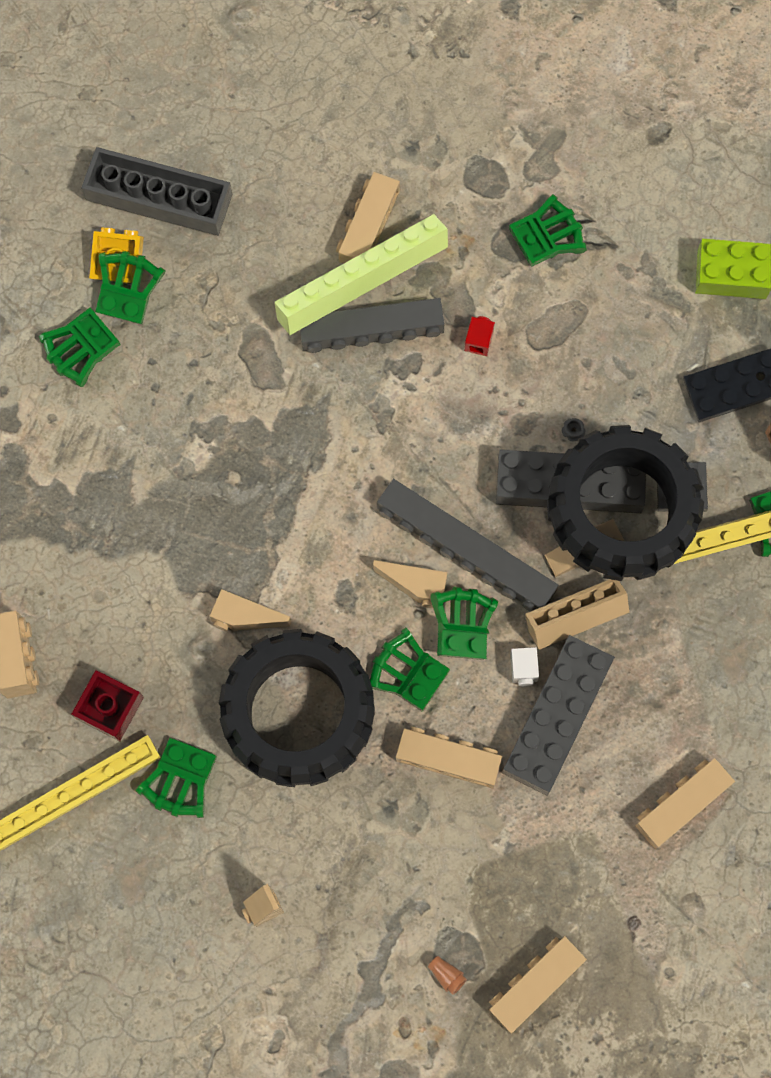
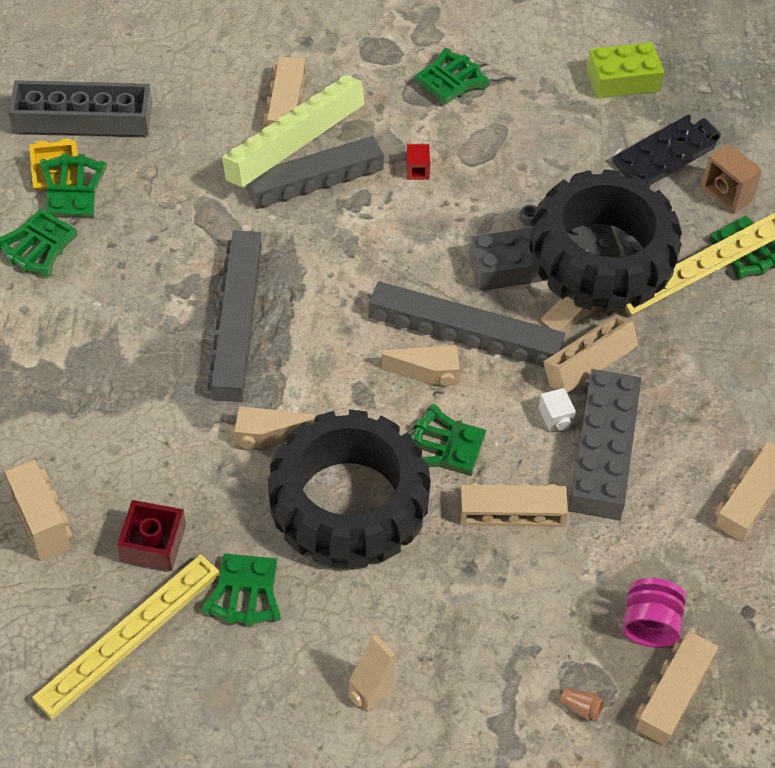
camera: 20 degrees left, 20 degrees down
green plate [430,587,498,660] -> none
none -> dark grey brick [207,230,262,402]
none -> dark pink wheel [622,578,687,648]

